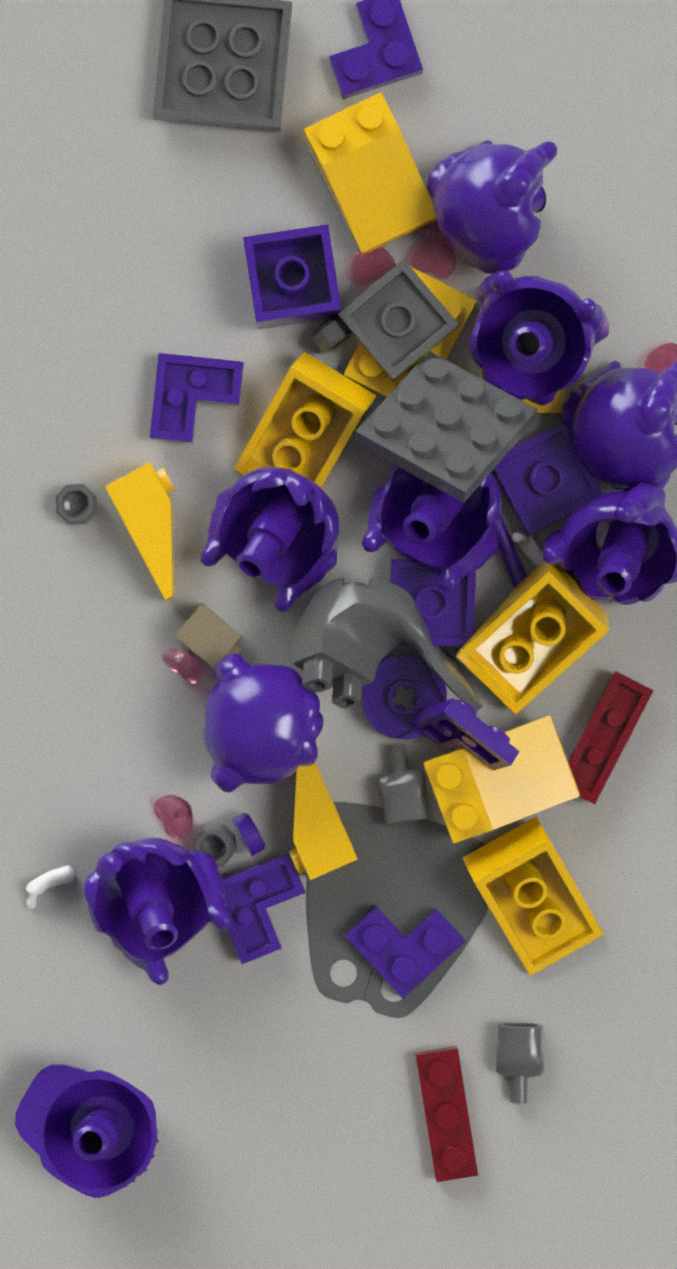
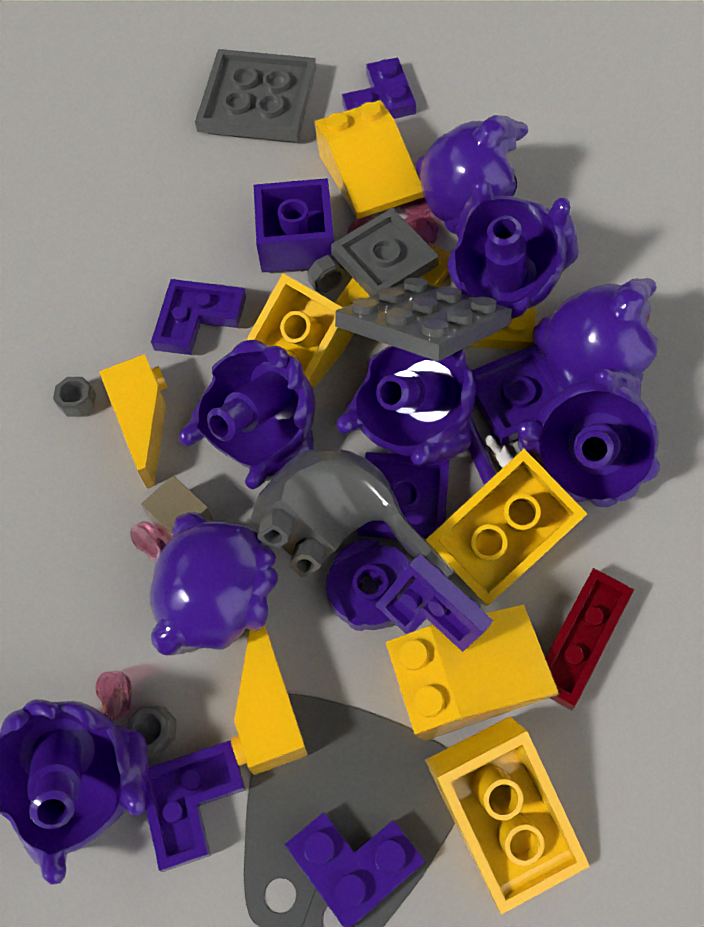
camera: 10 degrees right, 25 degrees down
dark purple tile [231,812,266,857] -> none
dark grey piece [377,745,429,826] -> none

